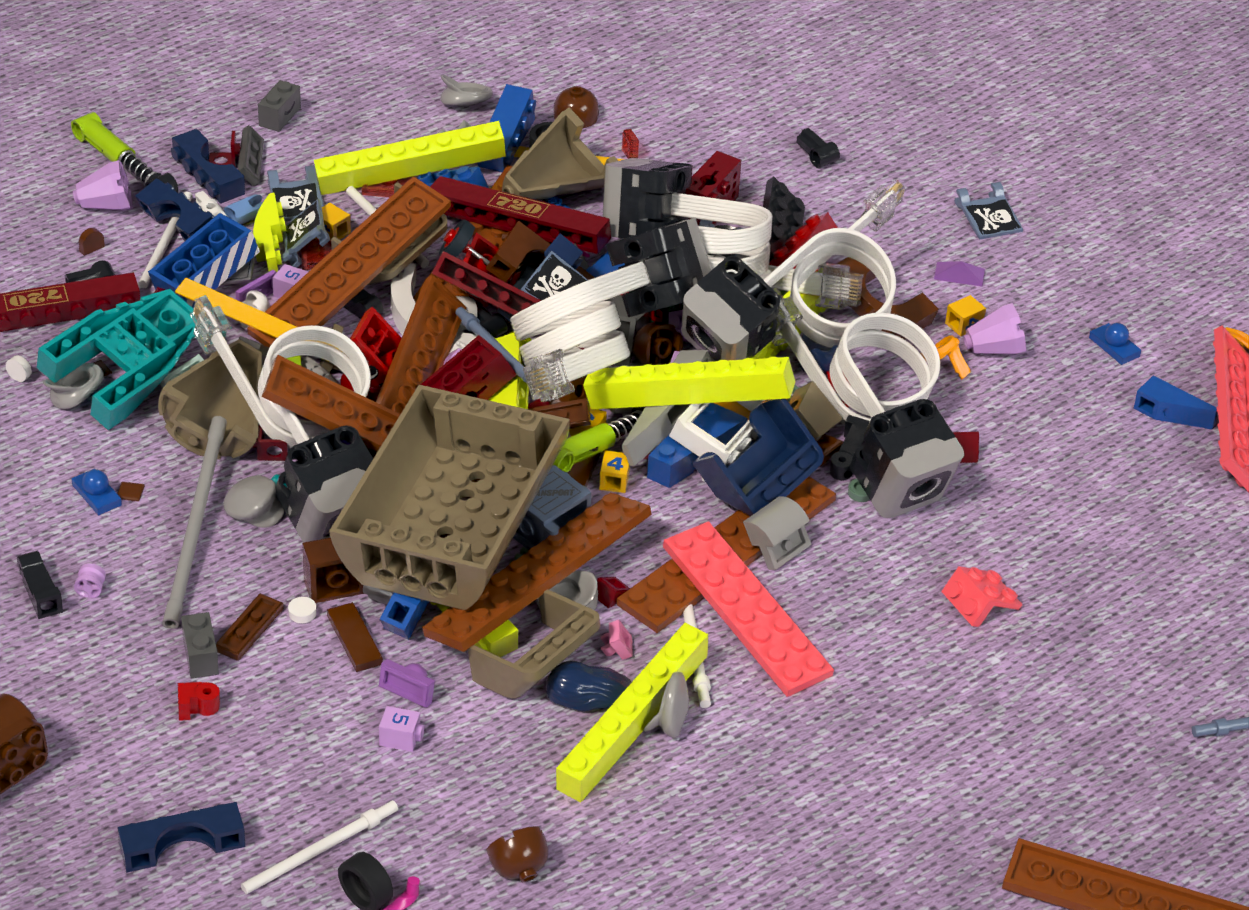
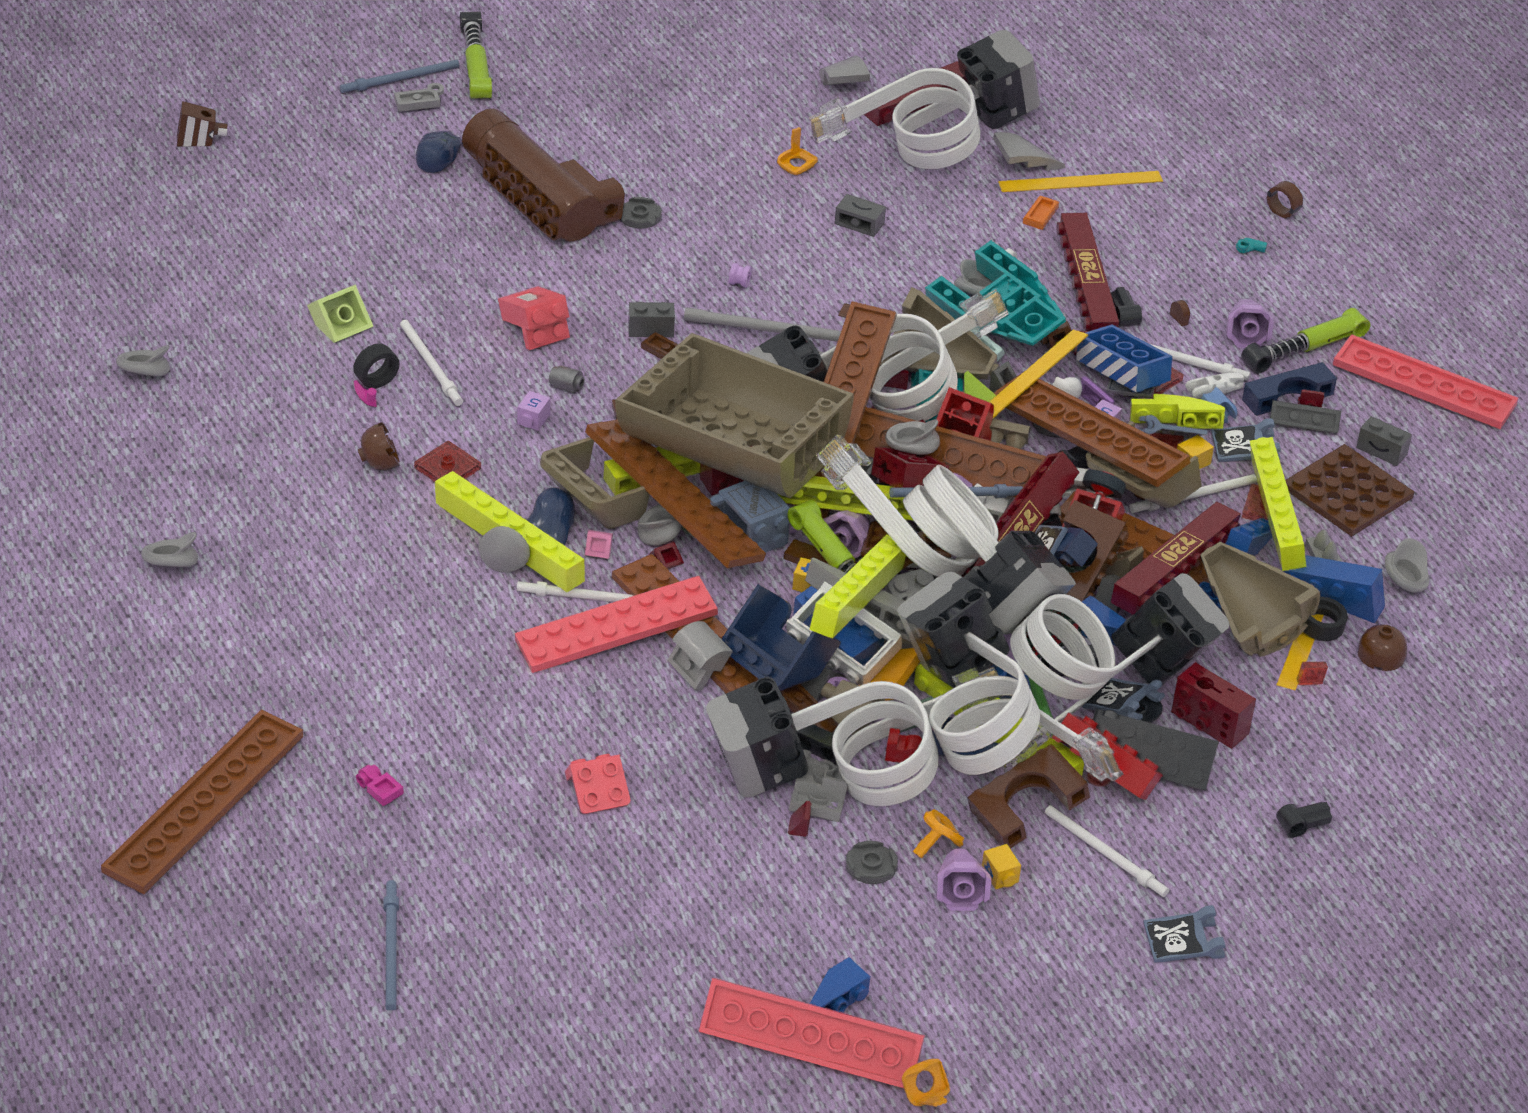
camera: 100 degrees right, 0 degrees up
black leg [17,550,63,619] -> none
blue tile [71,468,122,516] -> none
dark blue arch [117,802,246,873] -> none
dark blue arch [135,178,214,241] -> none
red leg [178,682,220,721] -> none
medium lavender tile [378,659,435,708] -> none
medium lavender slope [934,261,985,287] -> none
blue tile [1089,323,1142,365] -> none
none -> dark pink plate [356,764,404,806]
none -> clear red plate [414,440,481,482]
none -> coral brick [498,286,570,350]
none -> flat silver brick [549,365,585,393]
none -> dark grey tile [846,840,898,884]
none -> light grey piece [885,419,940,455]
none -> white bar [1045,805,1169,897]
none -> reddish brown piece [1285,444,1415,537]
none -> coral plate [1333,334,1518,429]

